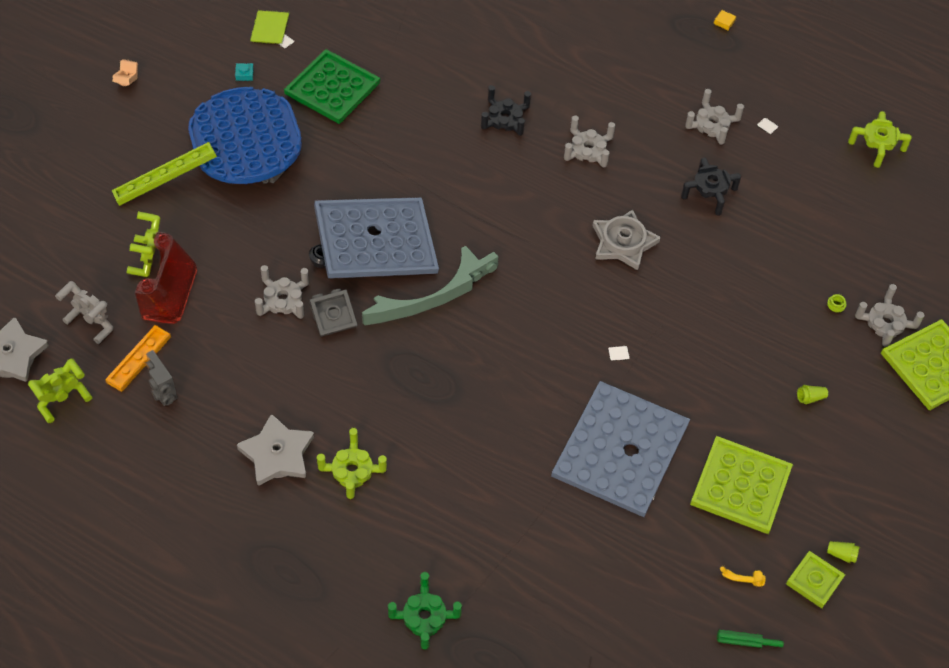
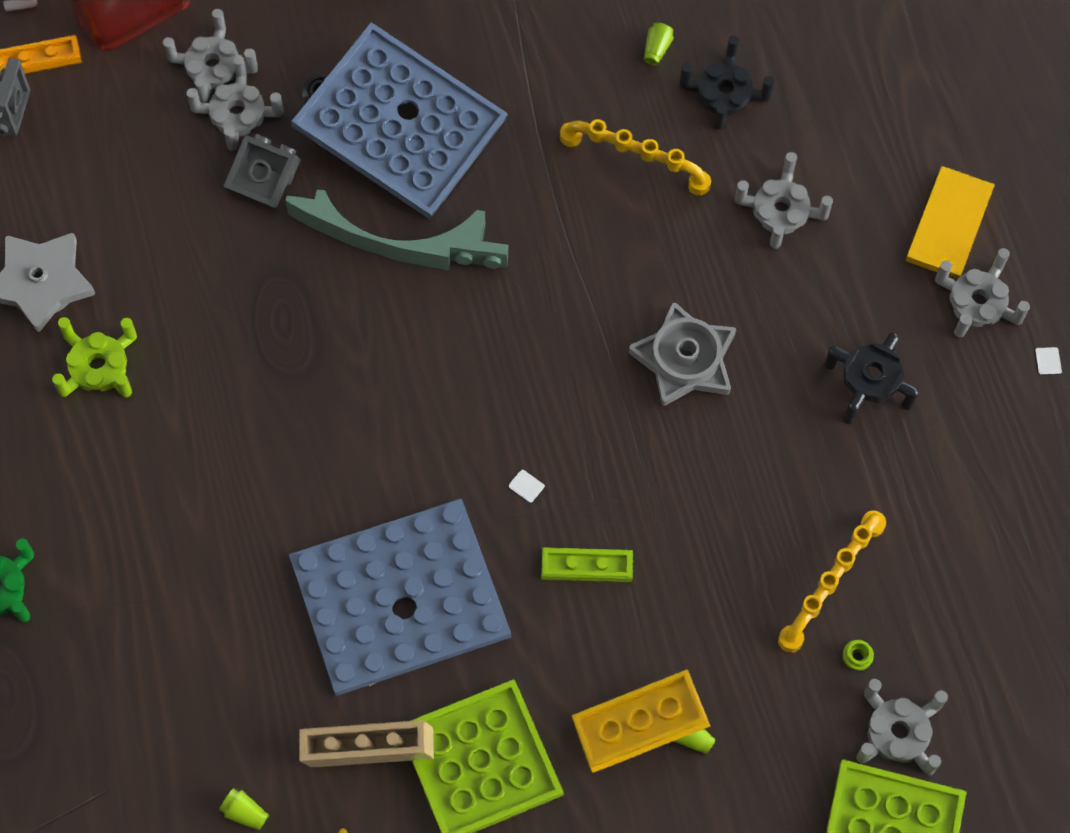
camera: 45 degrees right, 10 degrees up
none -> light grey plate [163,9,258,103]
none -> lime cone [219,788,269,831]
none -> tan brick [300,720,434,767]
none -> lime tile [541,547,633,582]
none -> yellow bar [560,119,711,196]
none -> yellow tile [571,669,710,773]
none -> lime cone [643,23,674,66]
none -> yellow bar [778,511,886,653]
none -> yellow tile [905,166,995,280]

